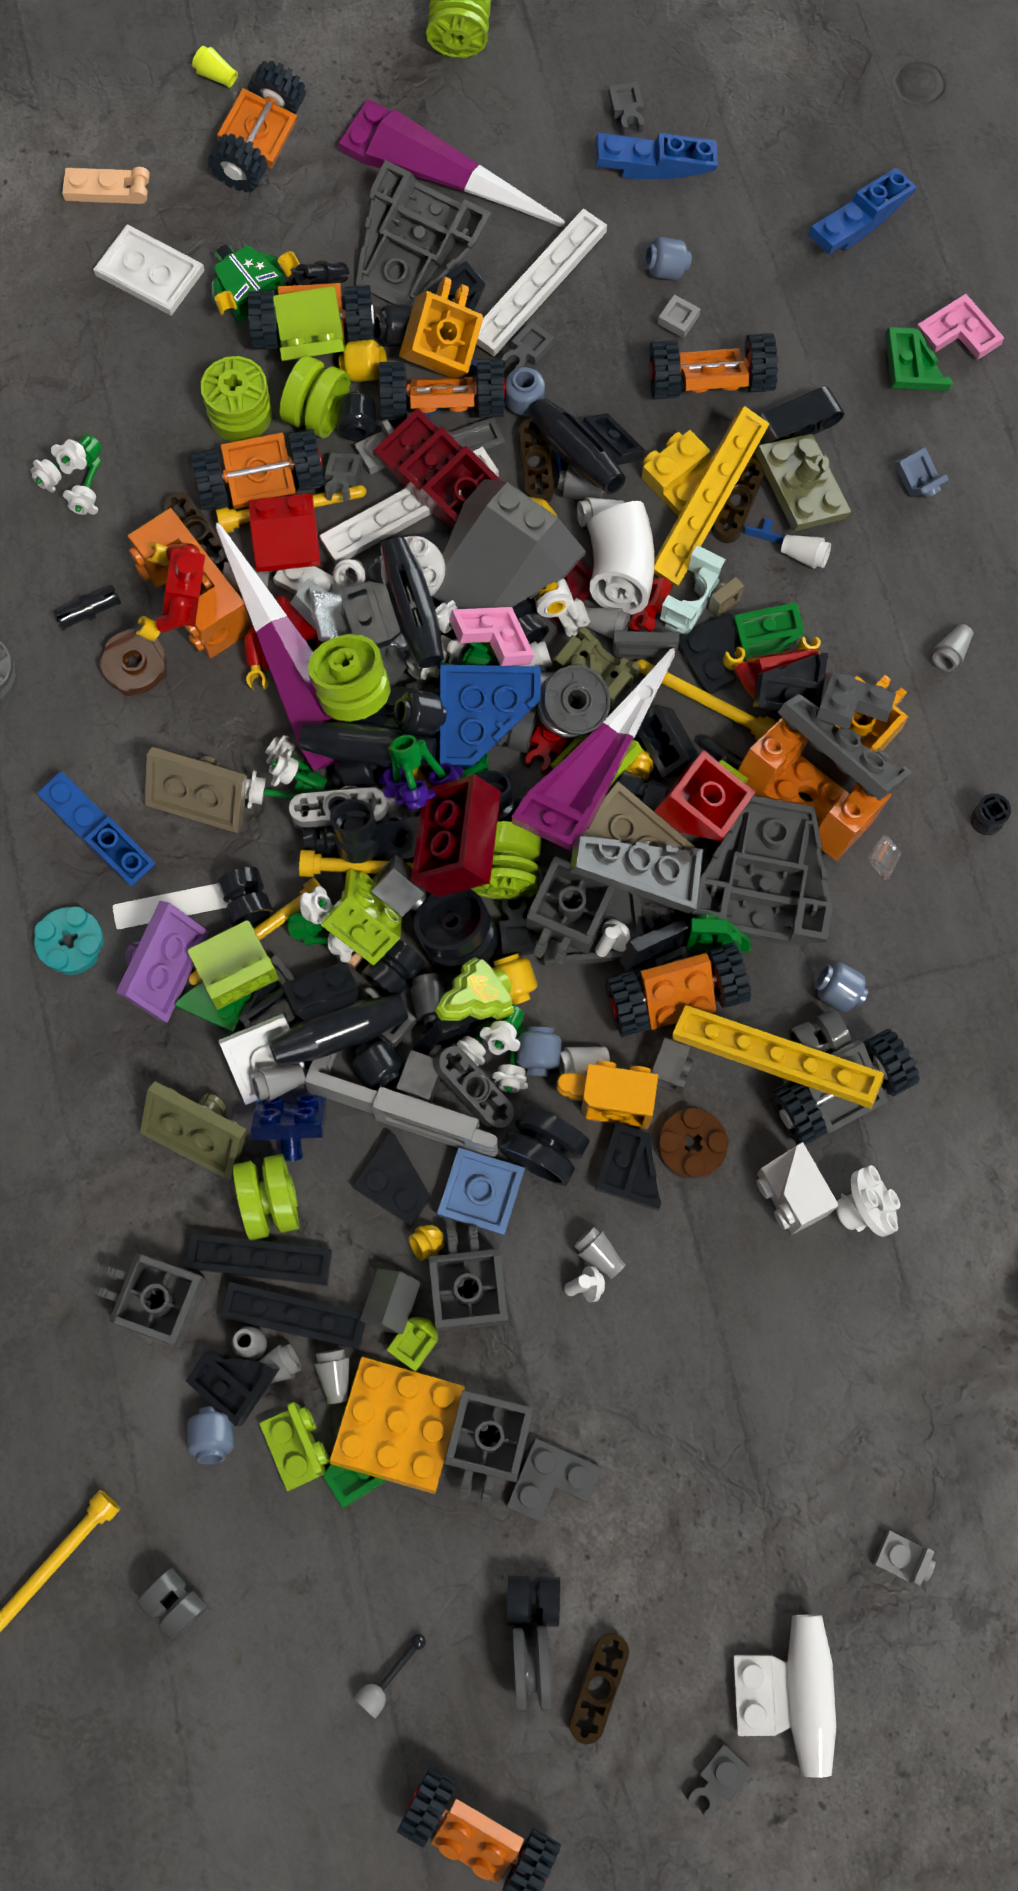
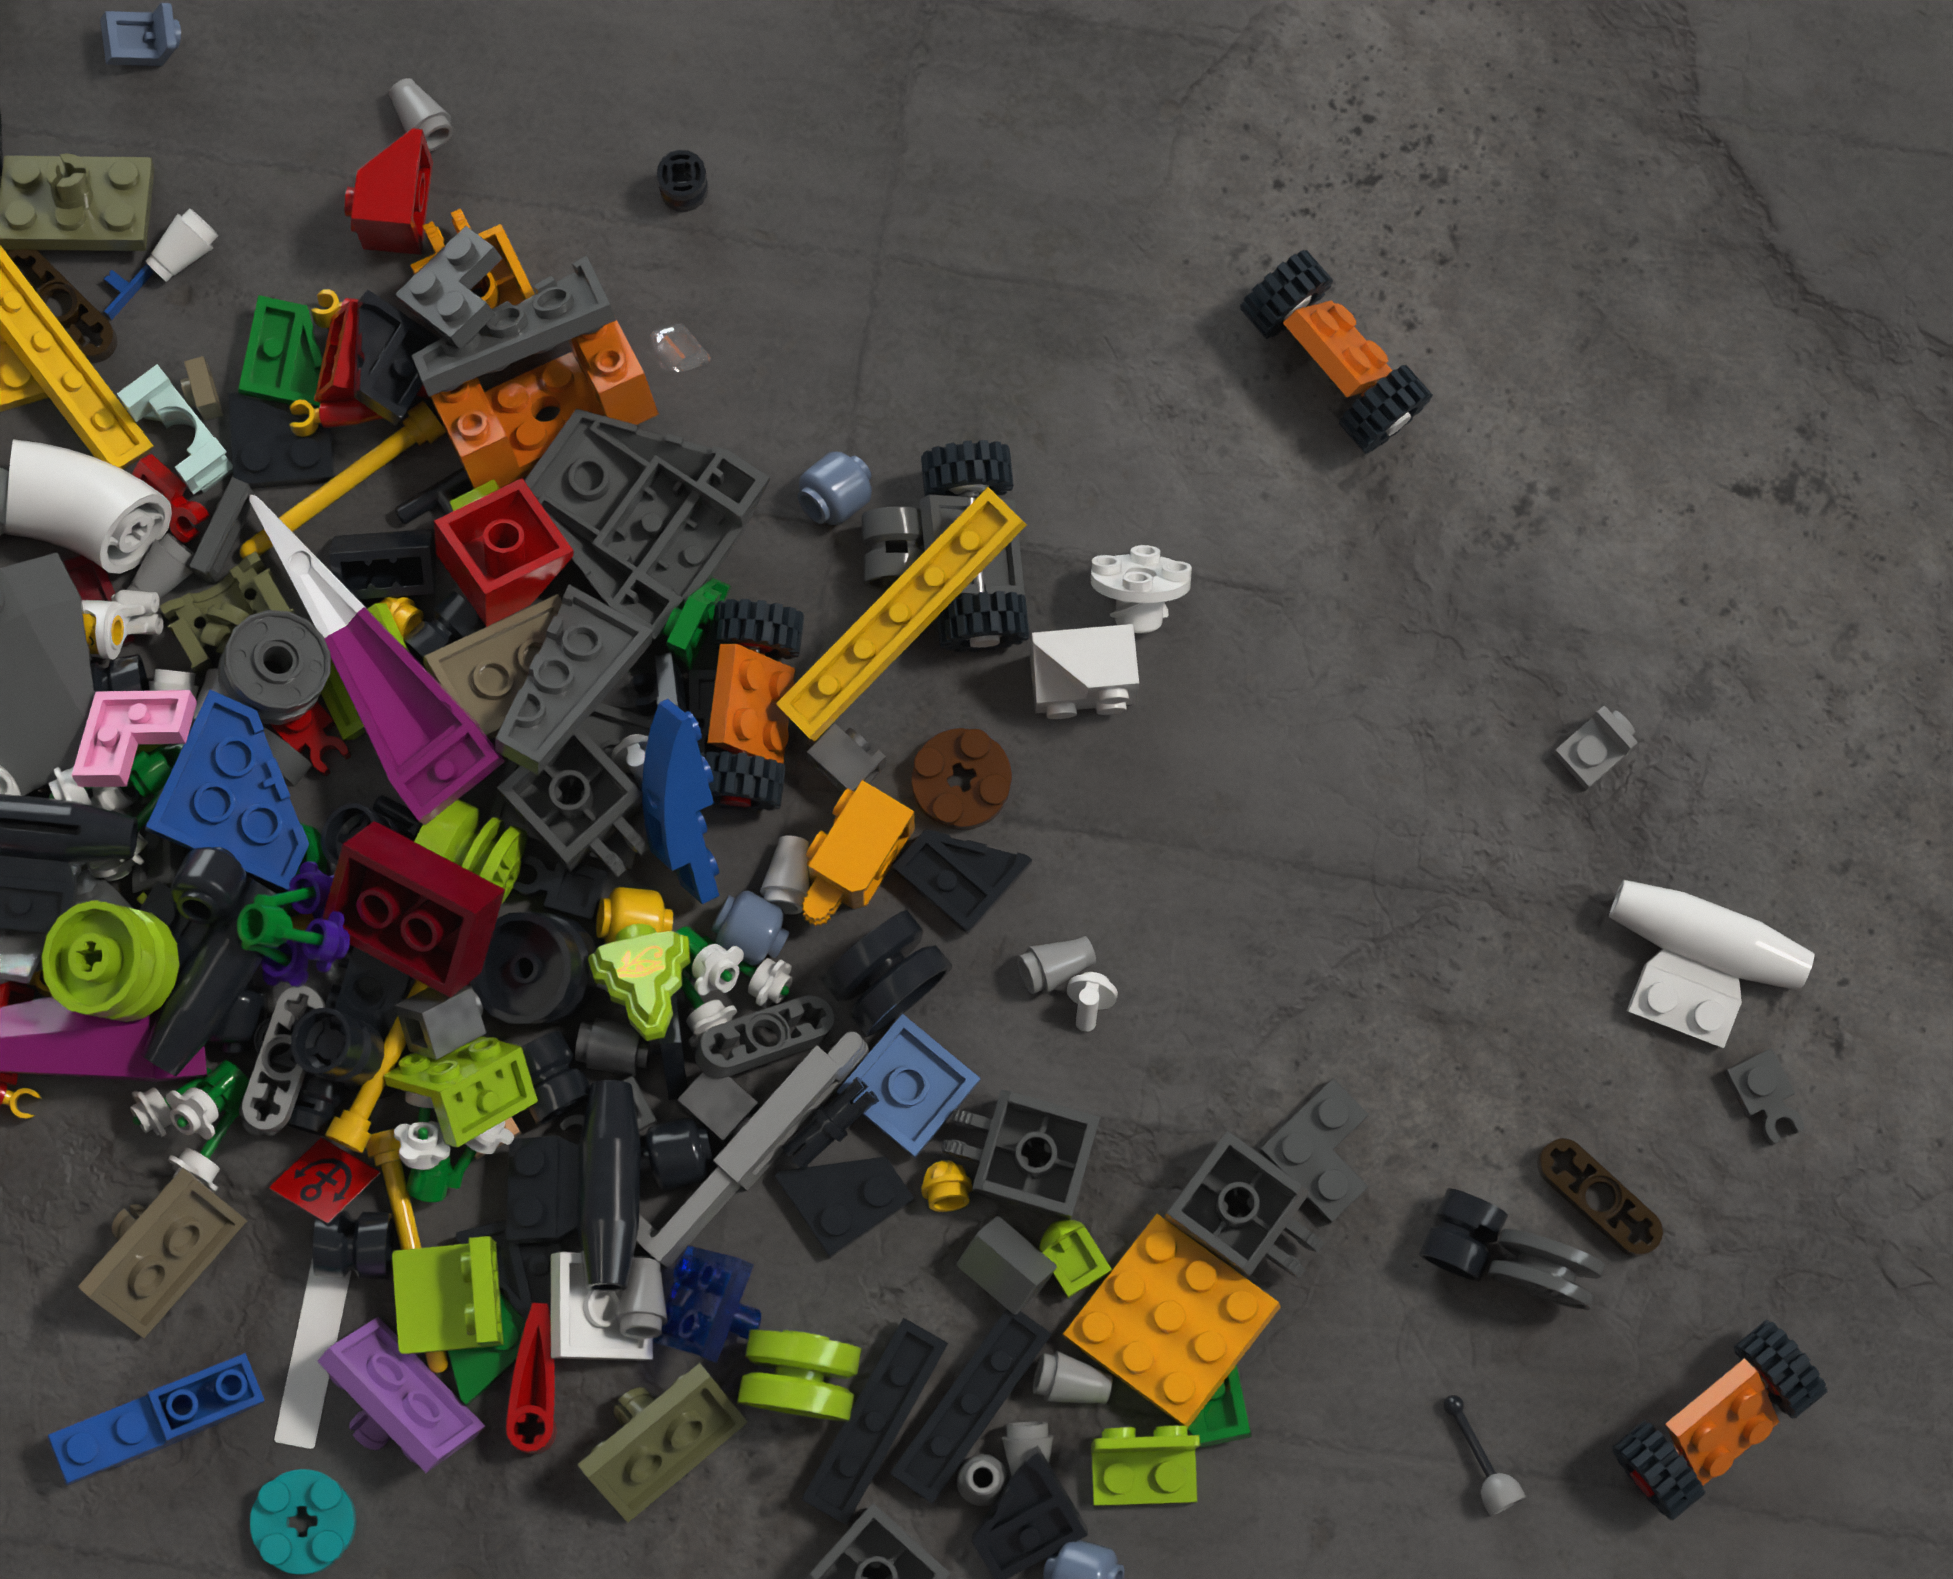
camera: 70 degrees left, 5 degrees up
none -> red sticker [269,1138,381,1224]
none -> red slope [344,128,433,255]
none -> red piece [506,1303,557,1455]
none -> blue slope [642,699,719,904]
none -> black pin [782,1077,879,1170]

